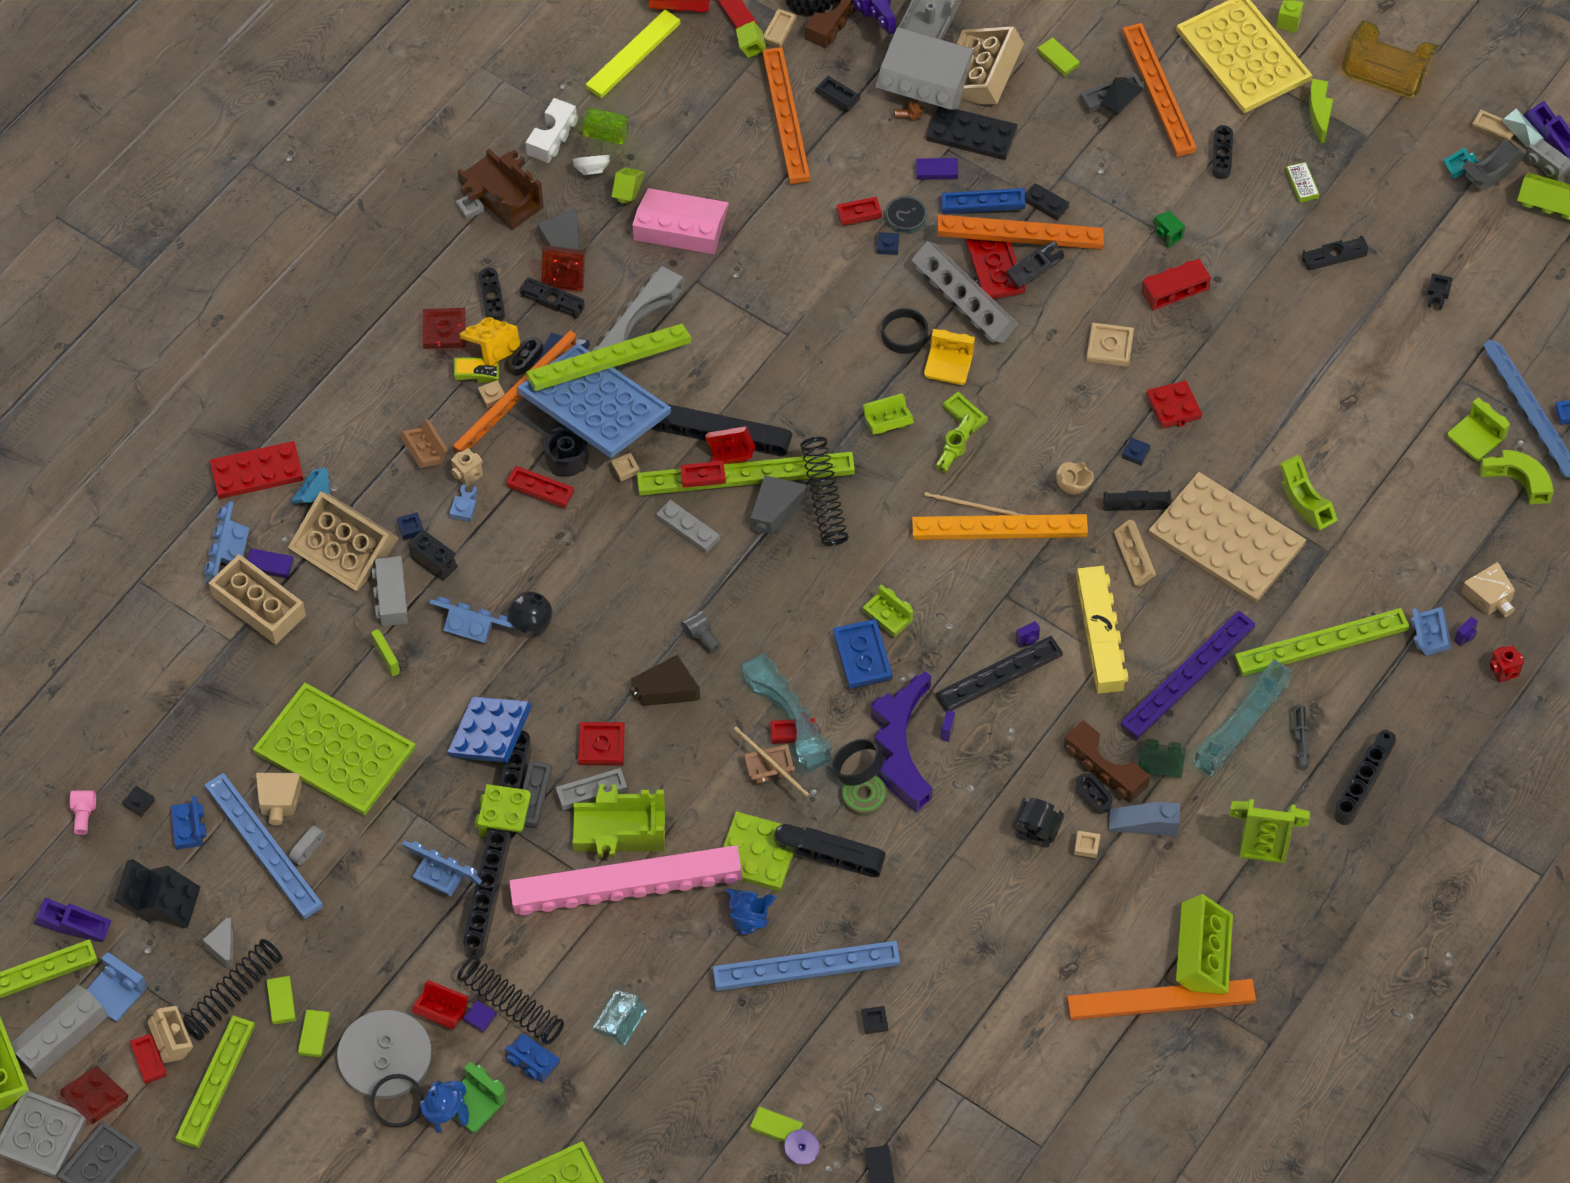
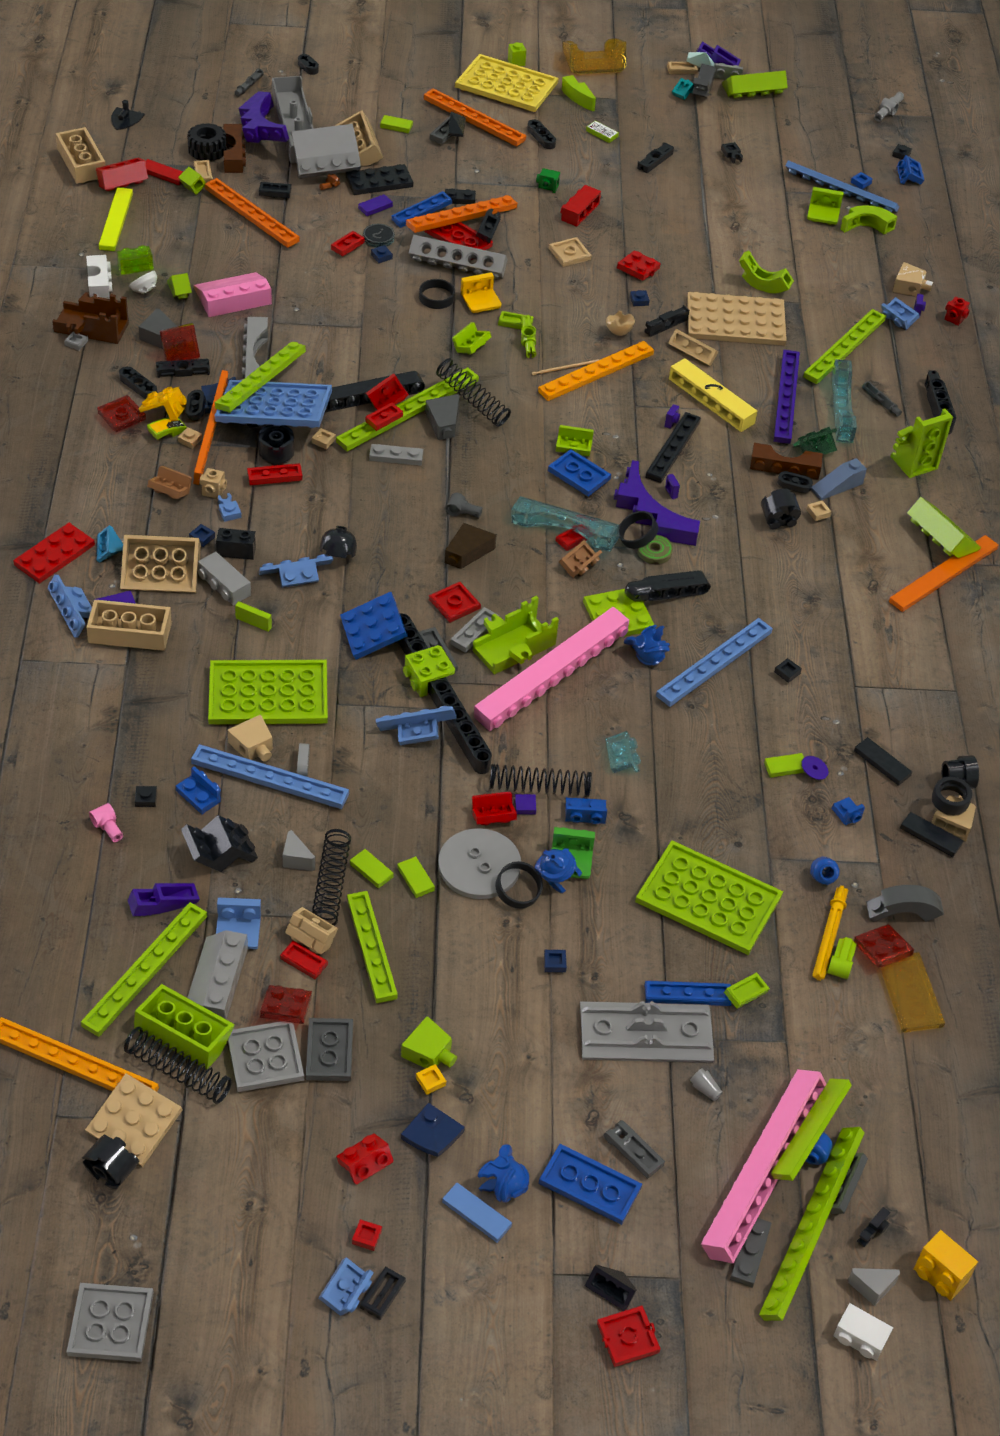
camera: 40 degrees left, 10 degrees down
tan piece [734,726,809,797] -> none

